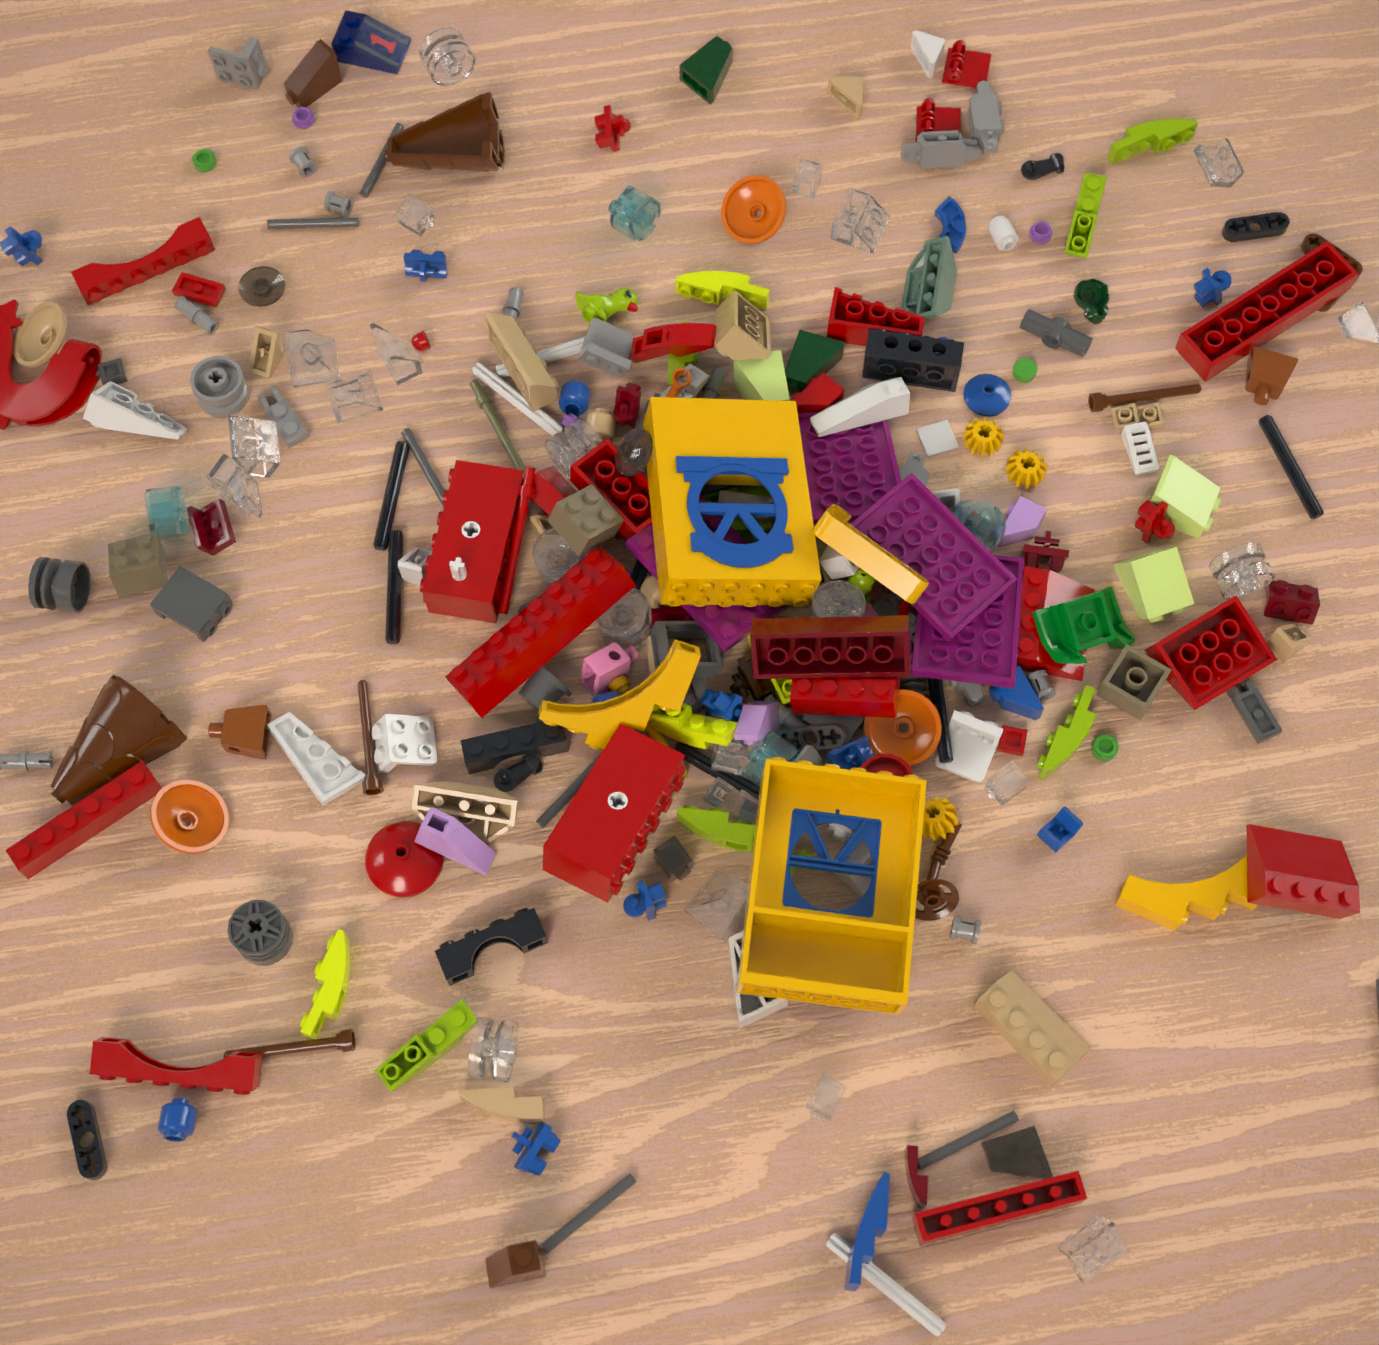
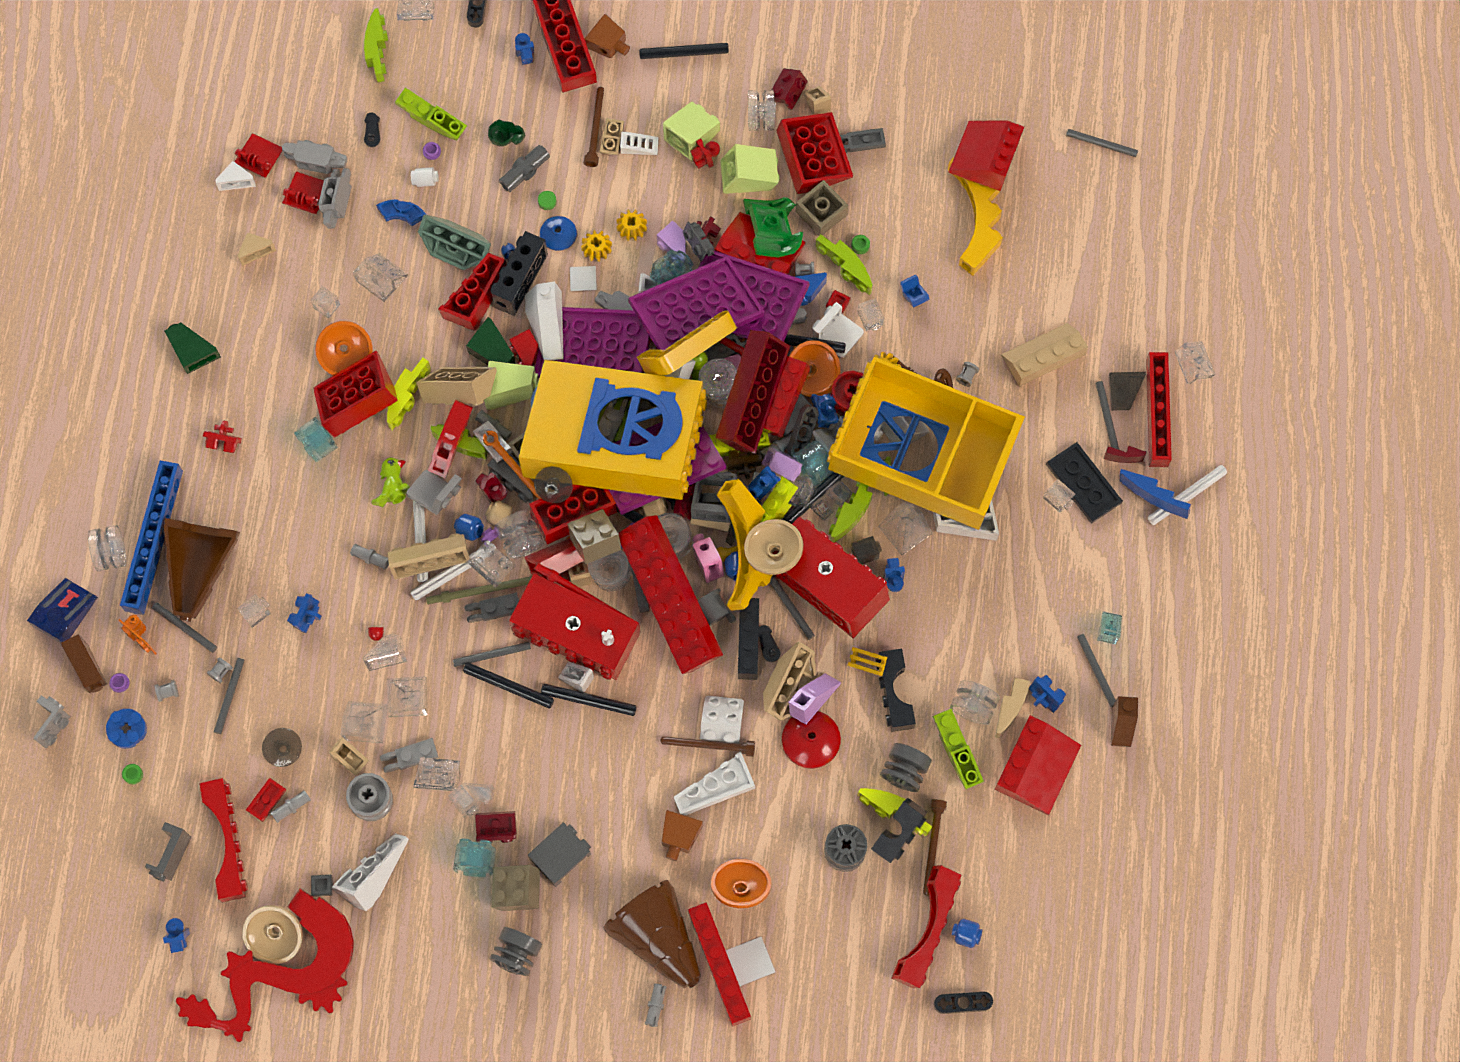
camera: 75 degrees left, 5 degrees up
none -> blue plate [106,709,147,749]
none -> orange hinge [118,615,157,655]
none -> blue brick [120,460,183,615]
none -> dark grey panel [145,822,191,882]
none -> red slope [313,351,398,438]
none -> dark grey hinge [465,592,519,623]
none -> clear bracket [467,540,515,588]
none -> dark grey hinge [683,222,714,262]
none -> white sticker [726,937,775,986]
none -> tan dish [744,519,803,575]
none -> yellow tile [847,647,887,676]
none -> black arch [871,798,927,863]
none -> dark grey wheel [880,743,932,792]
none -> red slope [994,715,1081,816]
none -> black tile [1046,442,1123,524]
none -> clear light blue slope [1097,611,1122,645]

